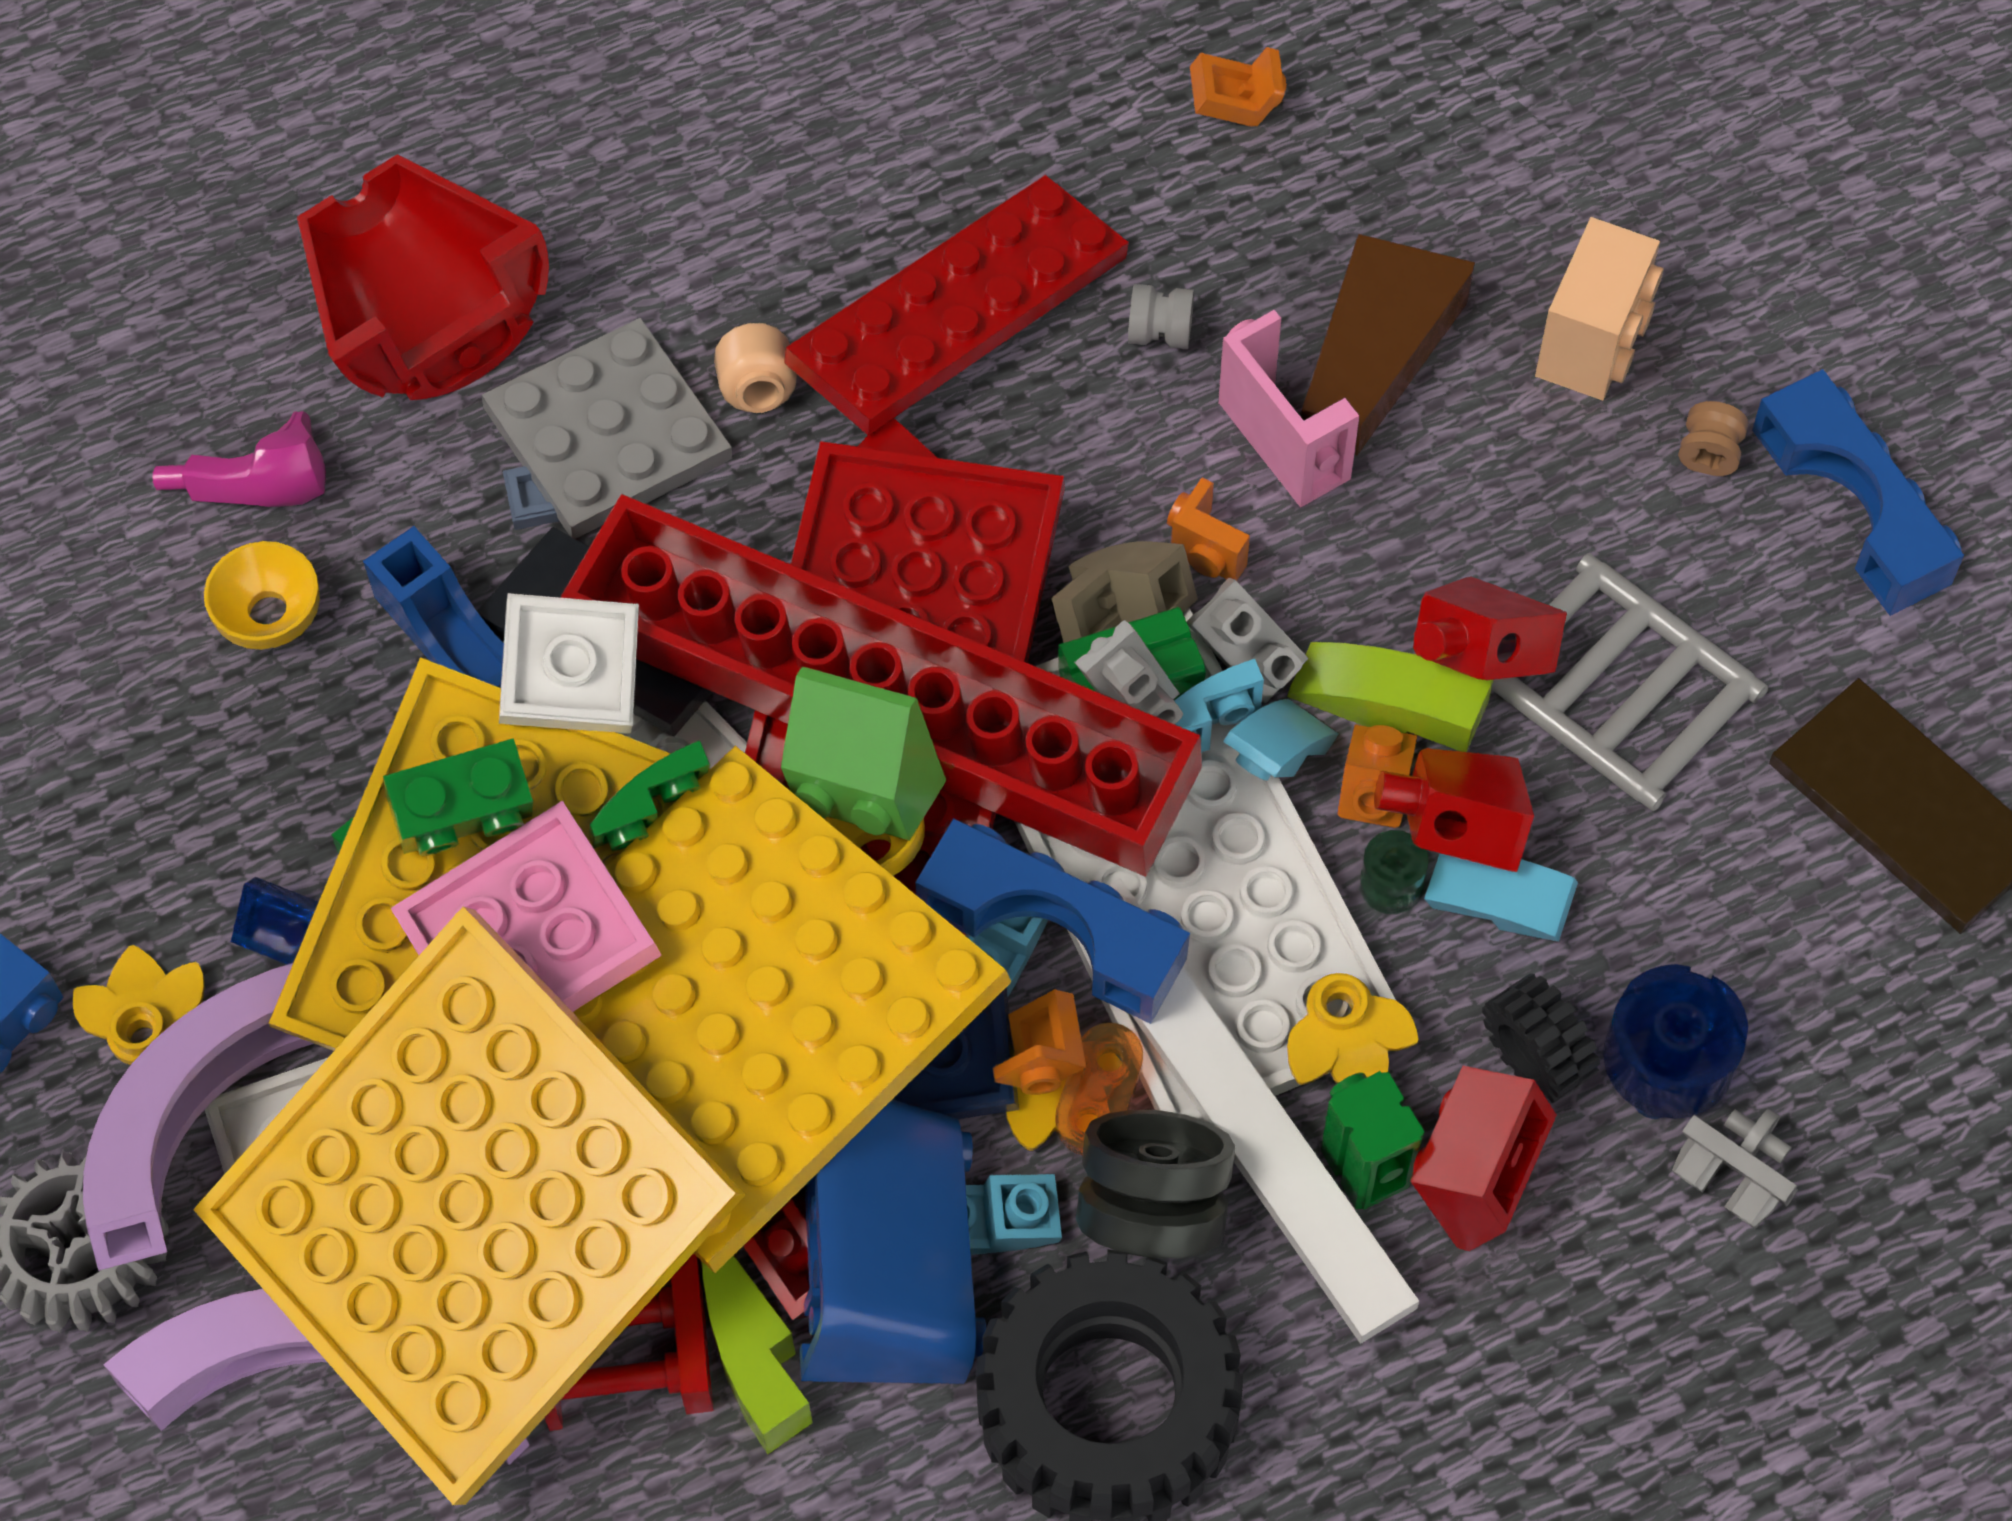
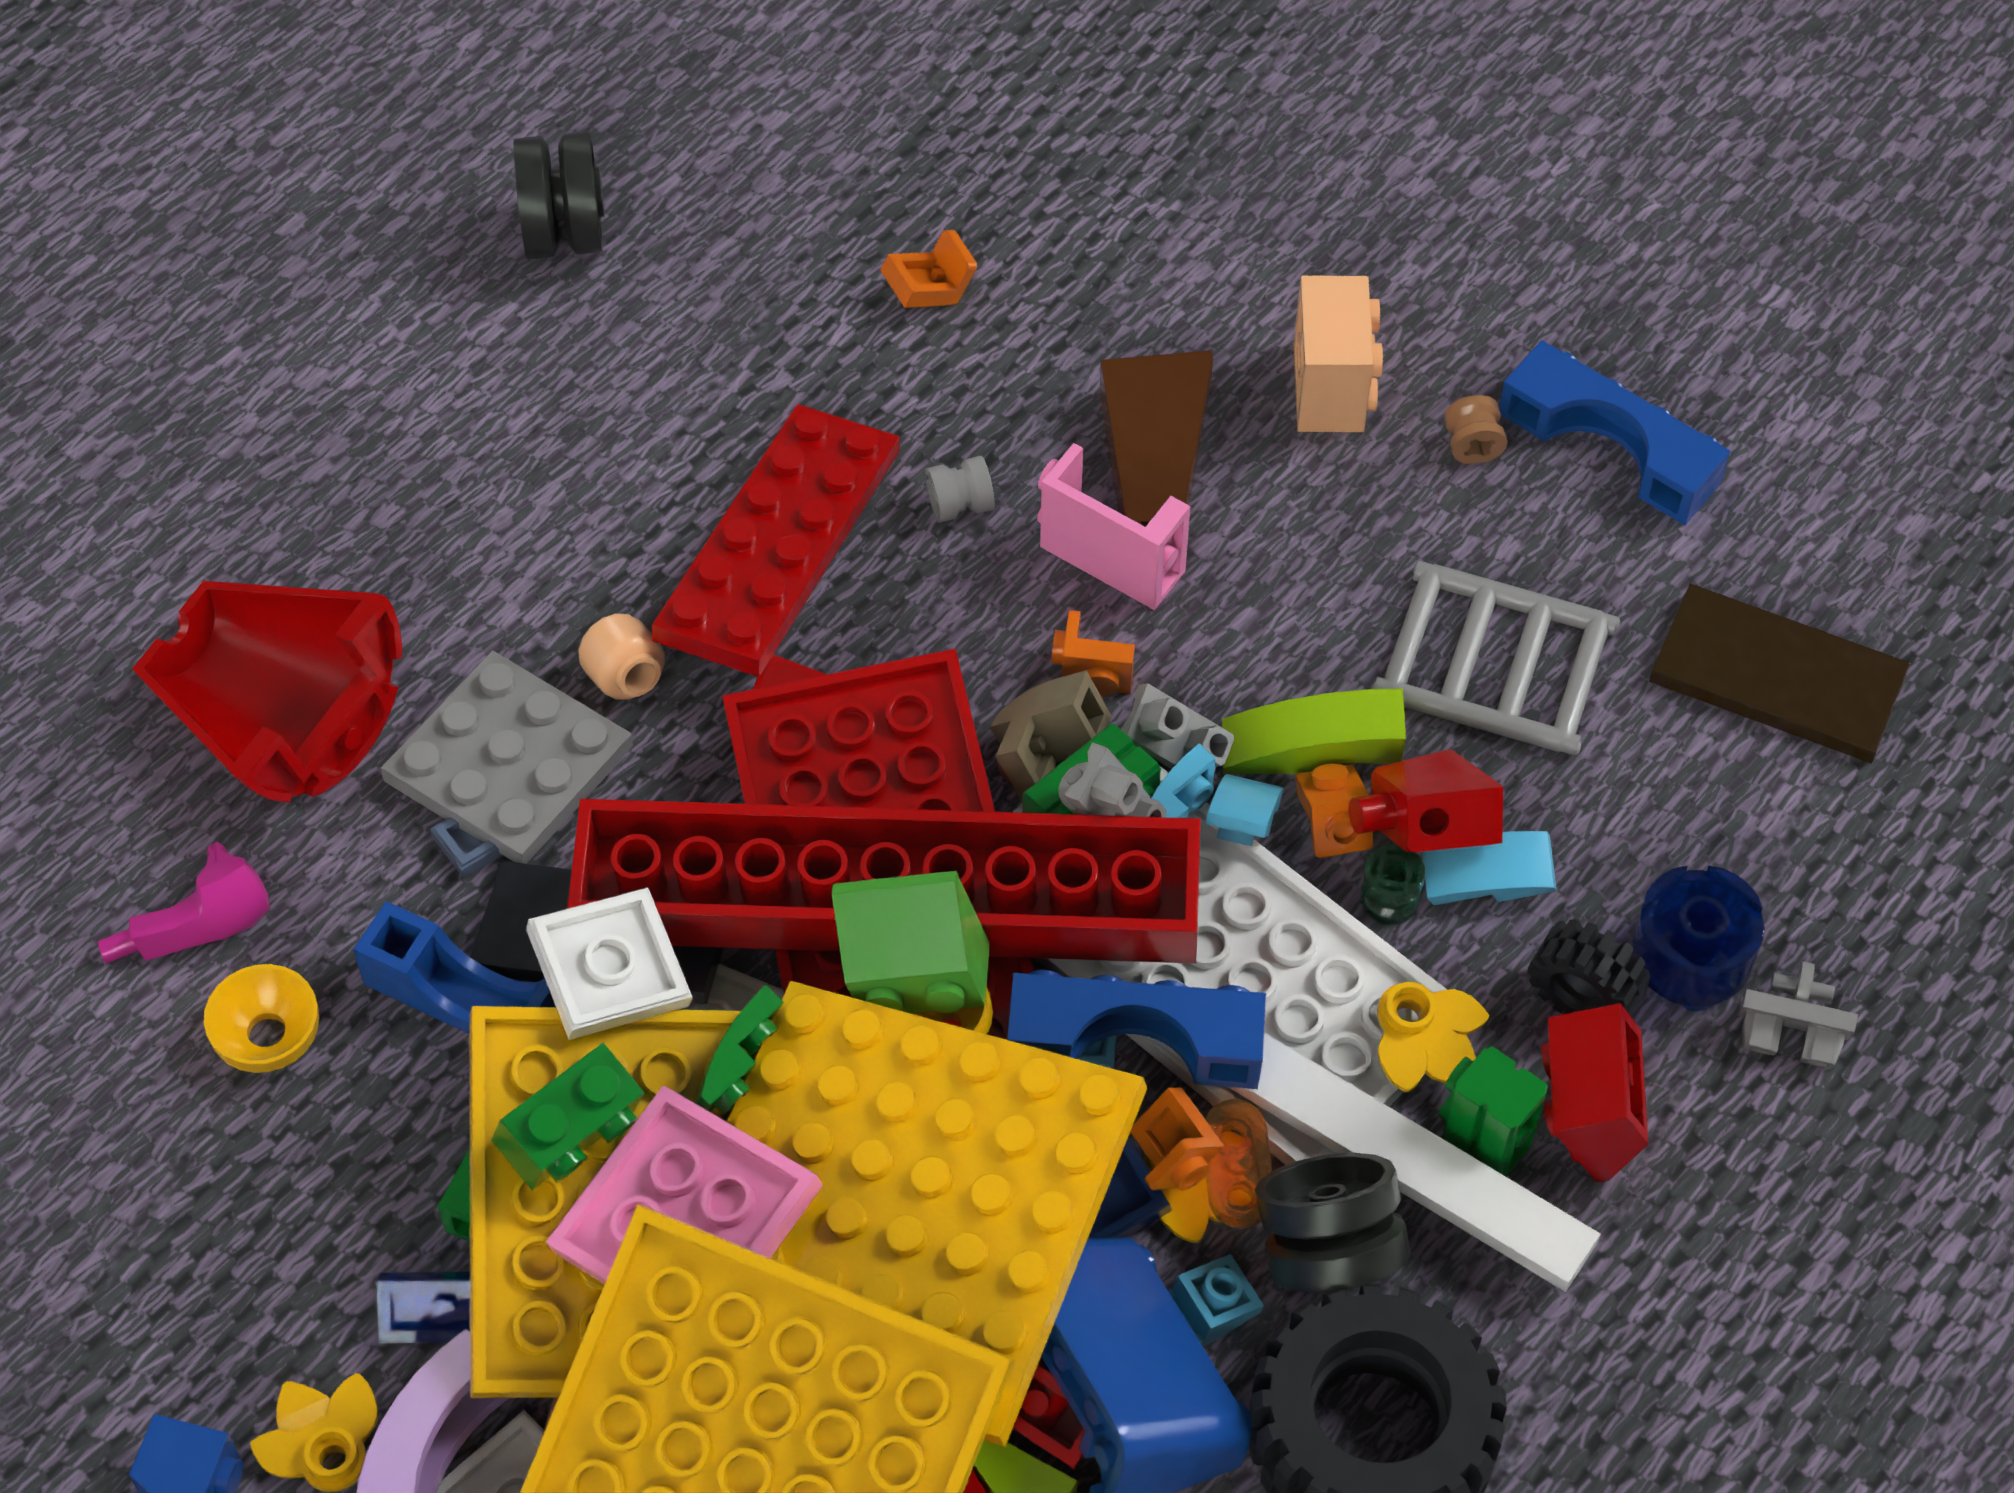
camera: 25 degrees left, 5 degrees down
red torso [1413,576,1567,680] -> none

